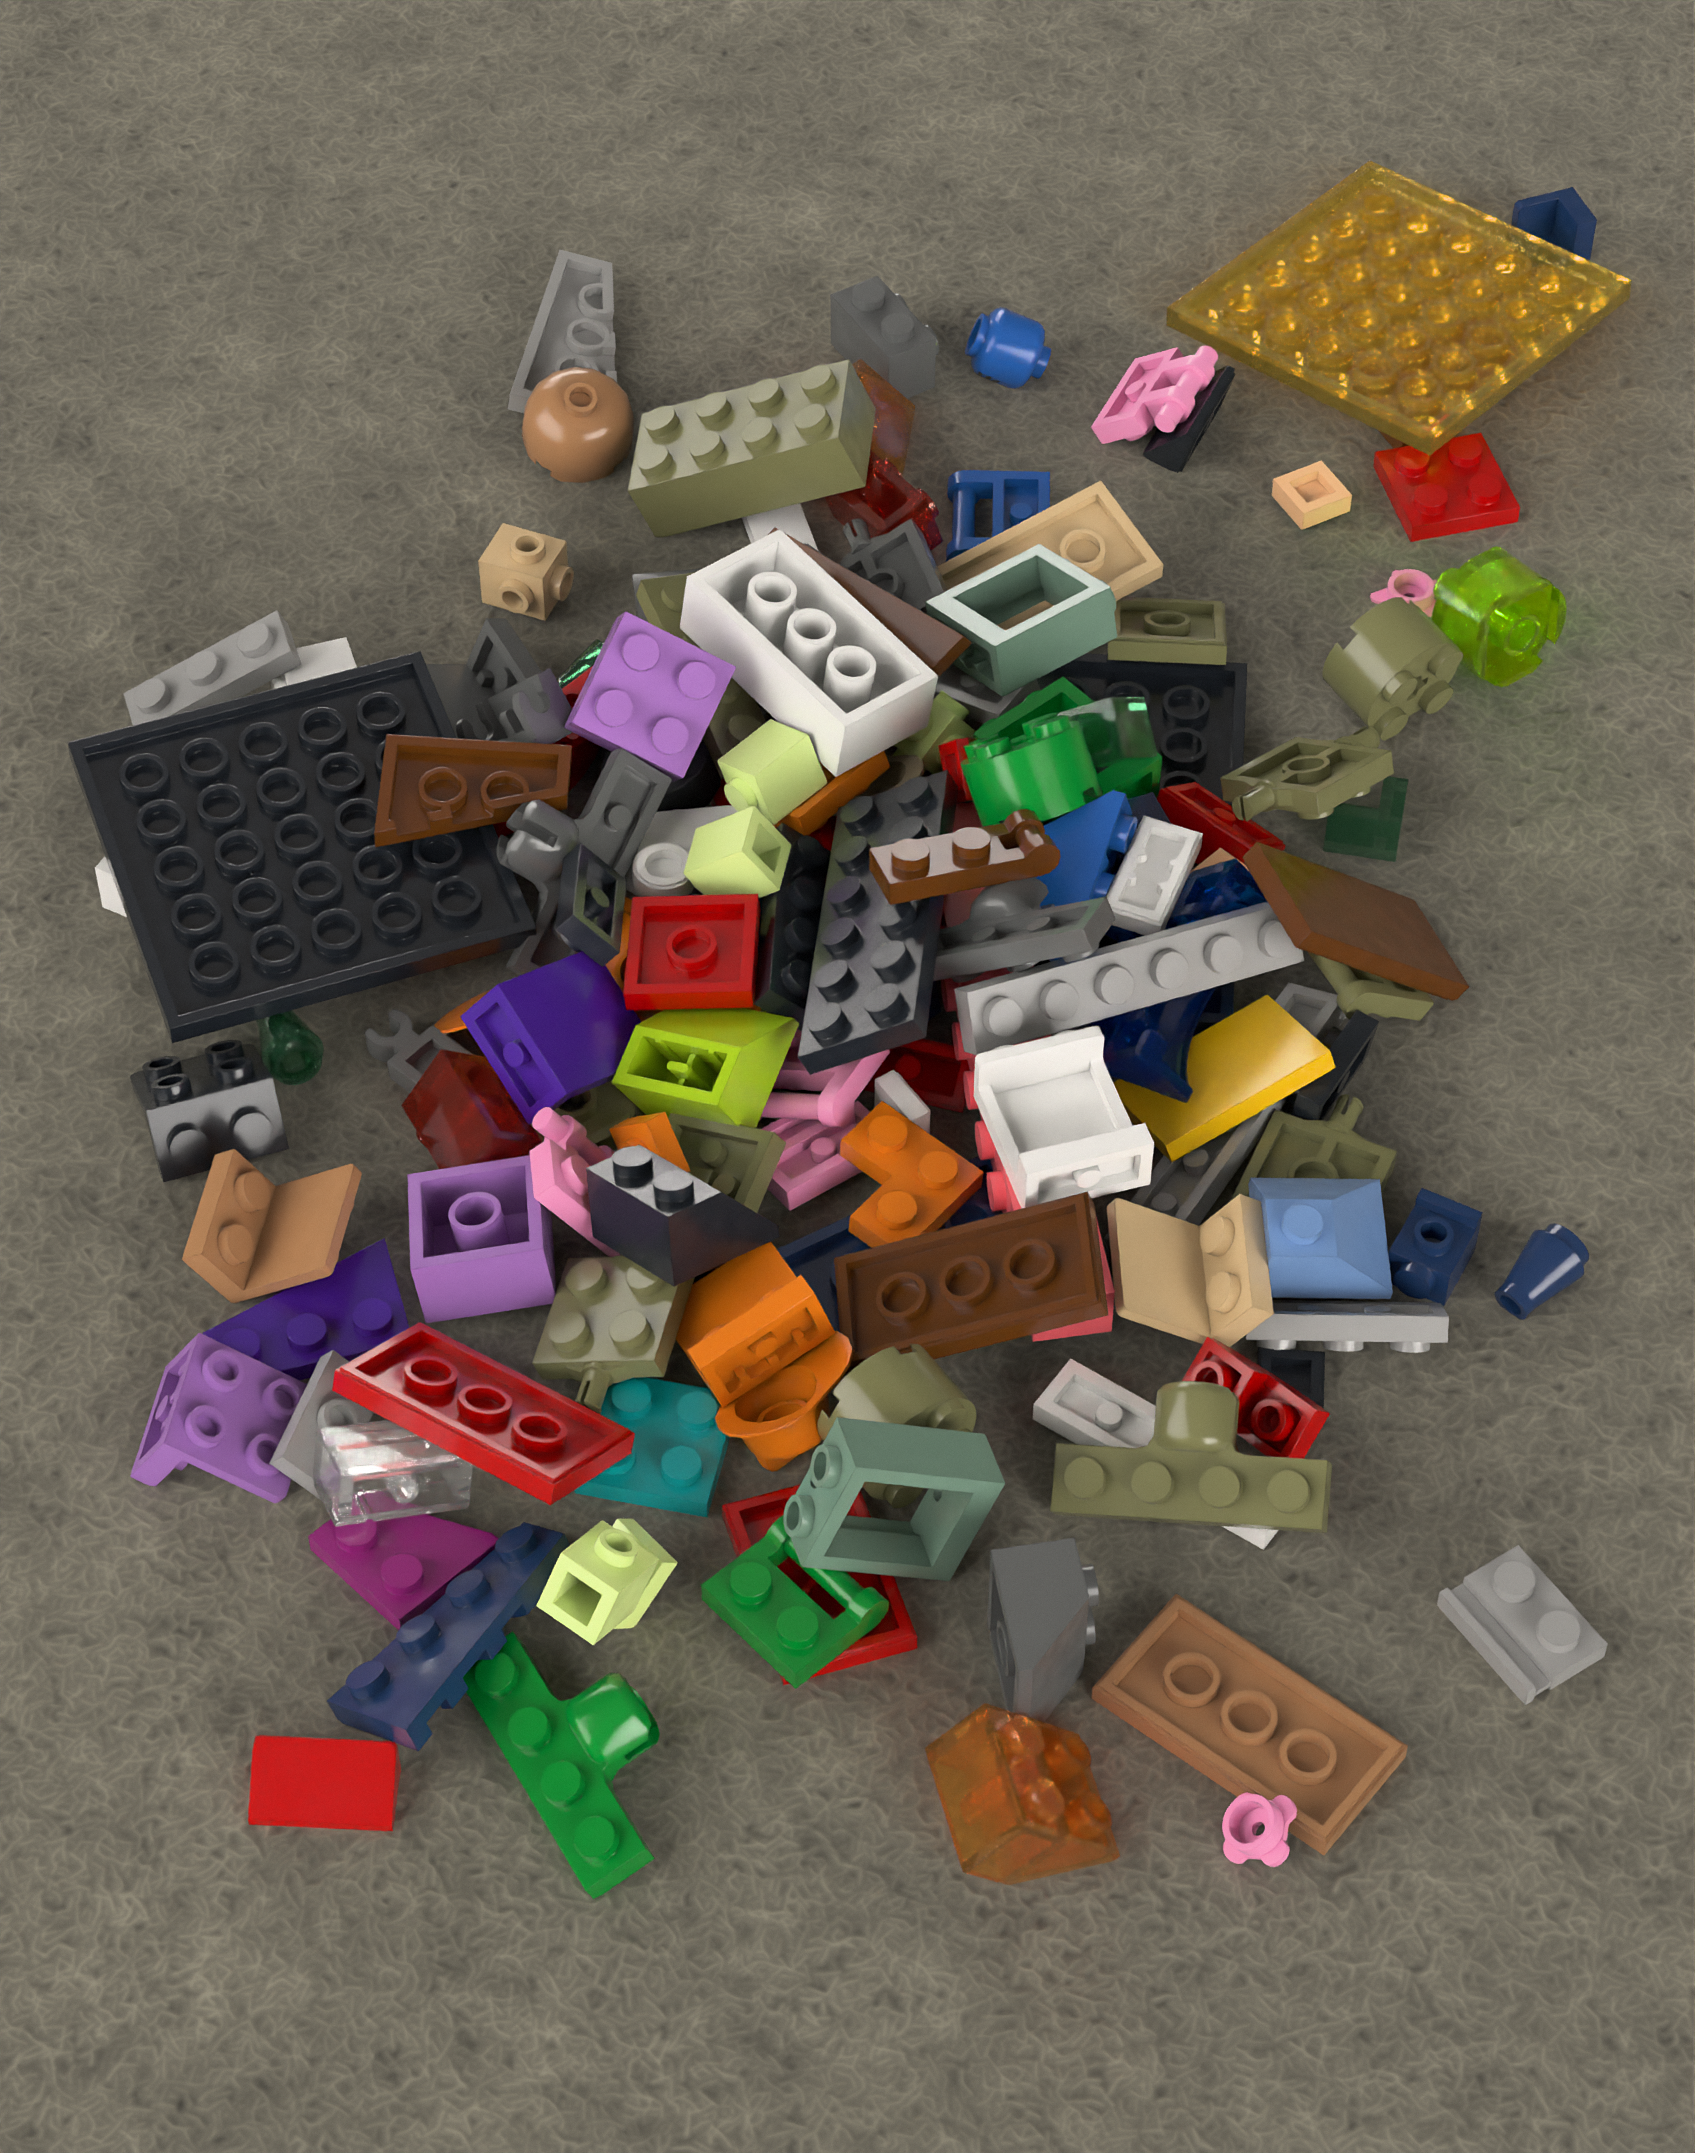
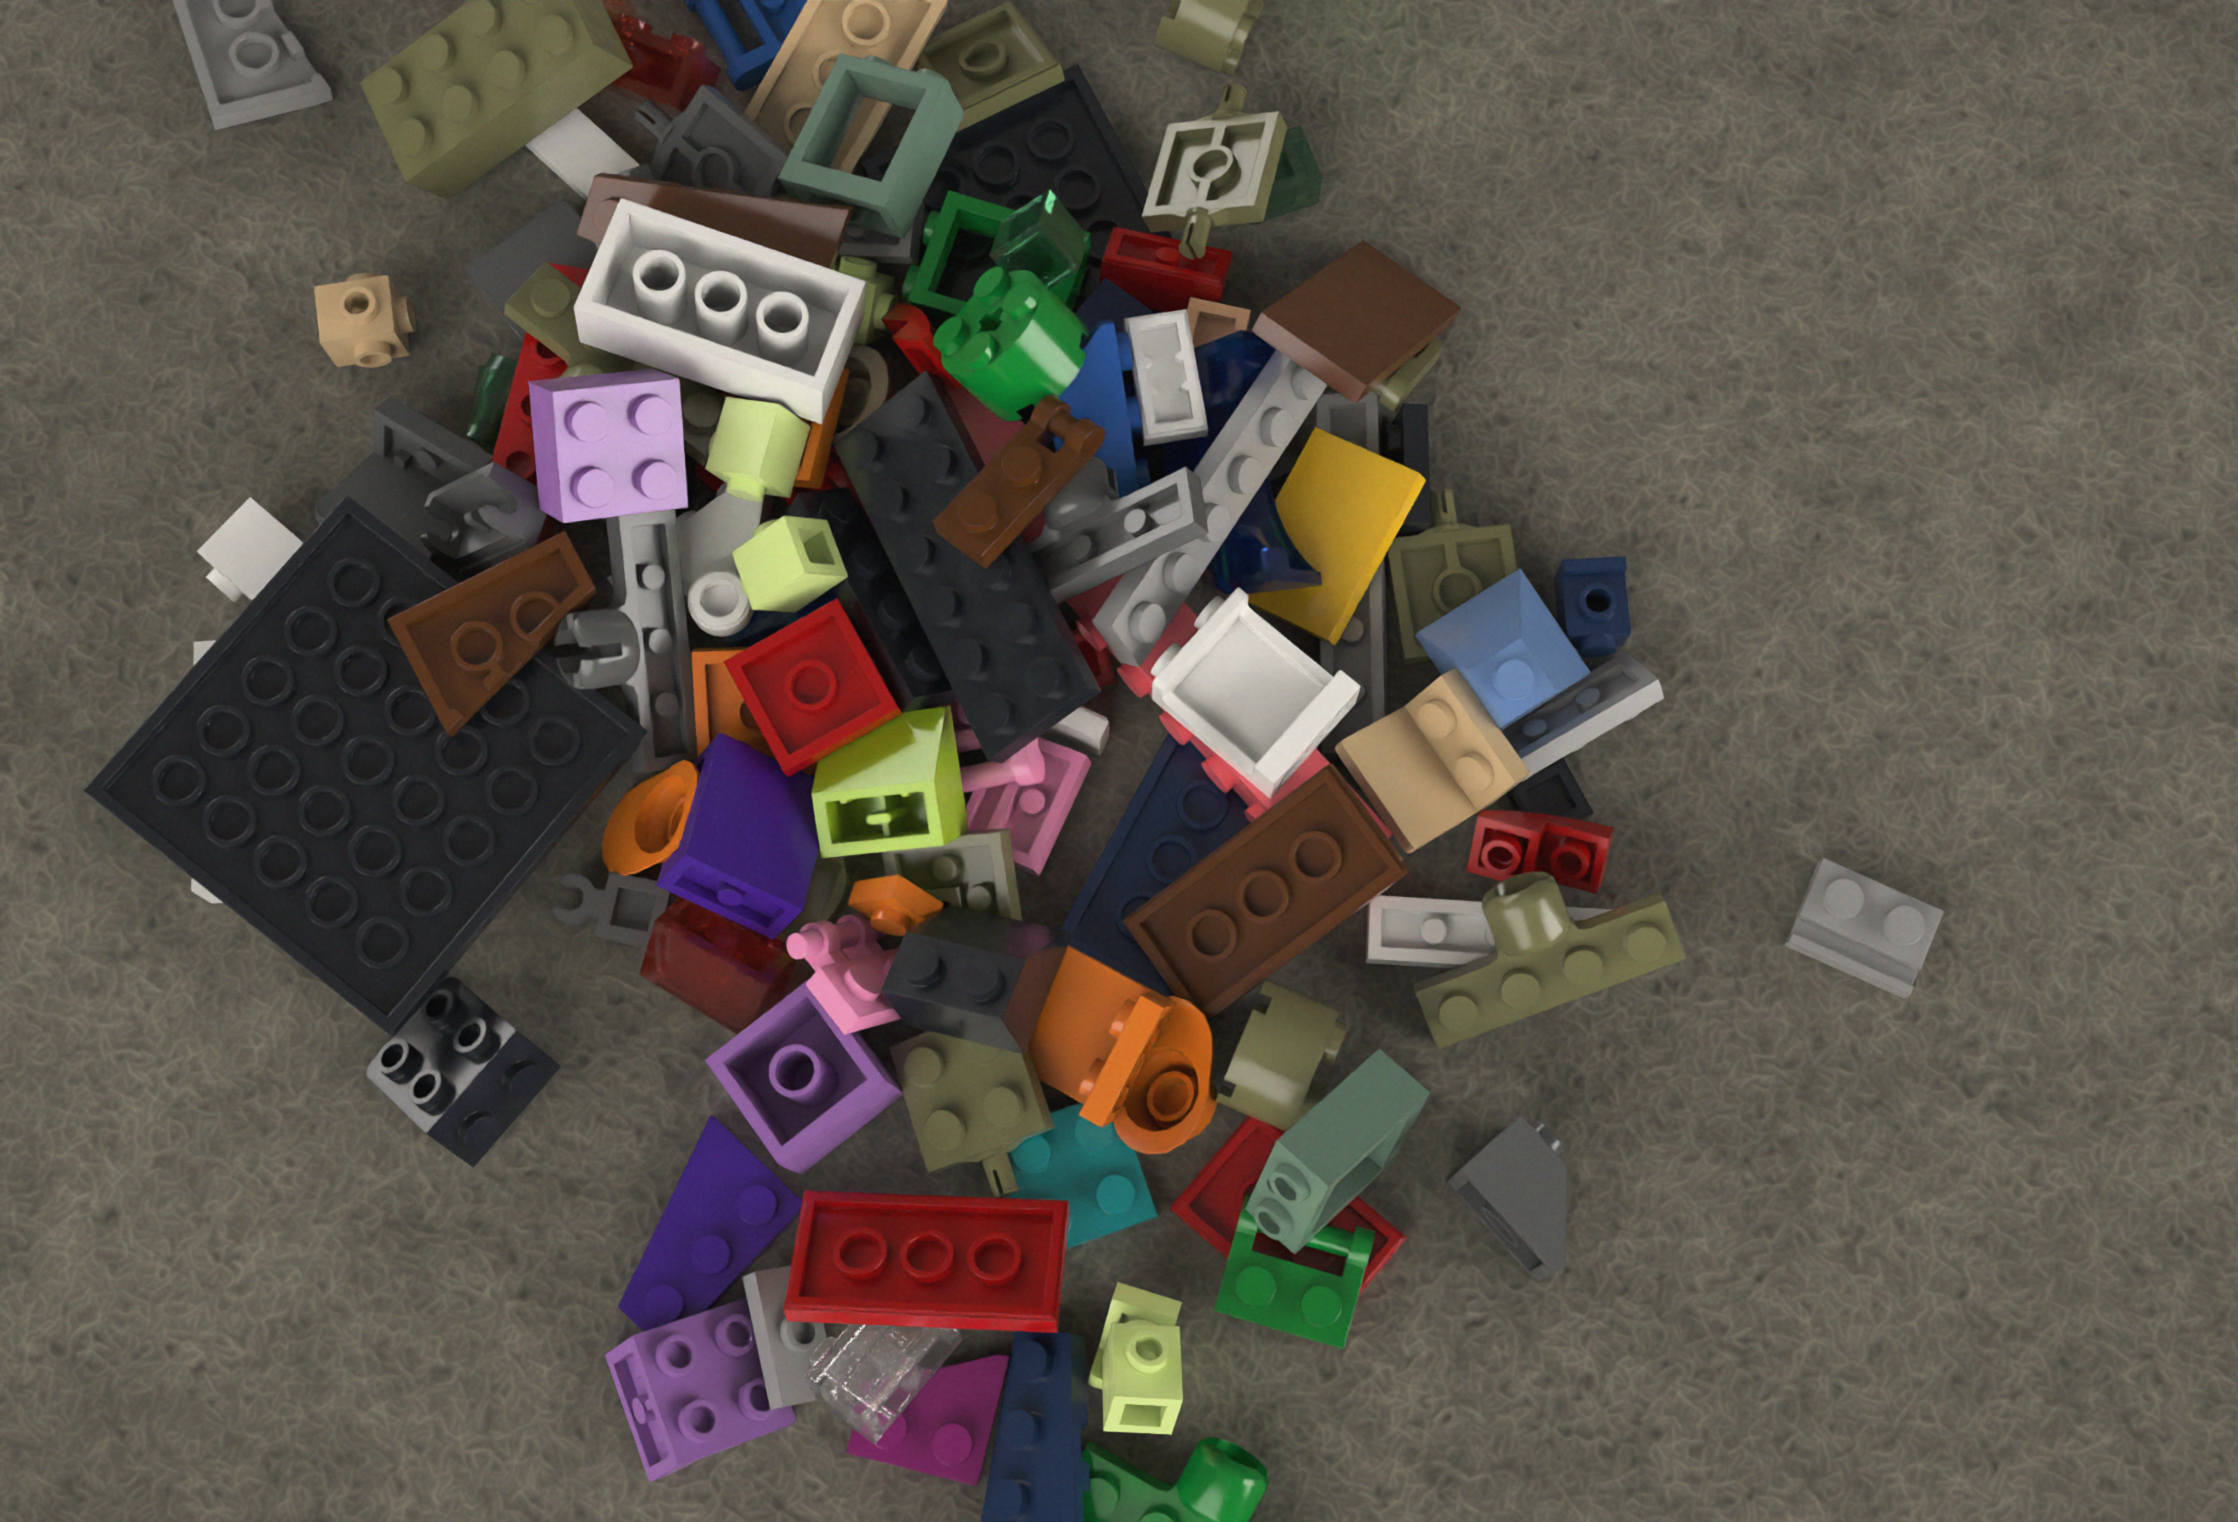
camera: 30 degrees left, 25 degrees up
light grey plate [123,610,301,725] -> none
medium nougat bracket [182,1149,362,1303] -> none
clear green cone [255,1010,324,1085] -> none
medium nougat cylinder [522,367,635,483] -> none
black plate [555,843,627,967] -> none
orange plate [839,1101,984,1248] -> none
clear orange slope [924,1703,1120,1885] -> none
medium nougat tile [1091,1594,1408,1855] -> none
bright pink plate [1222,1792,1297,1867] -> none
dark blue cone [1495,1223,1589,1320] -> none

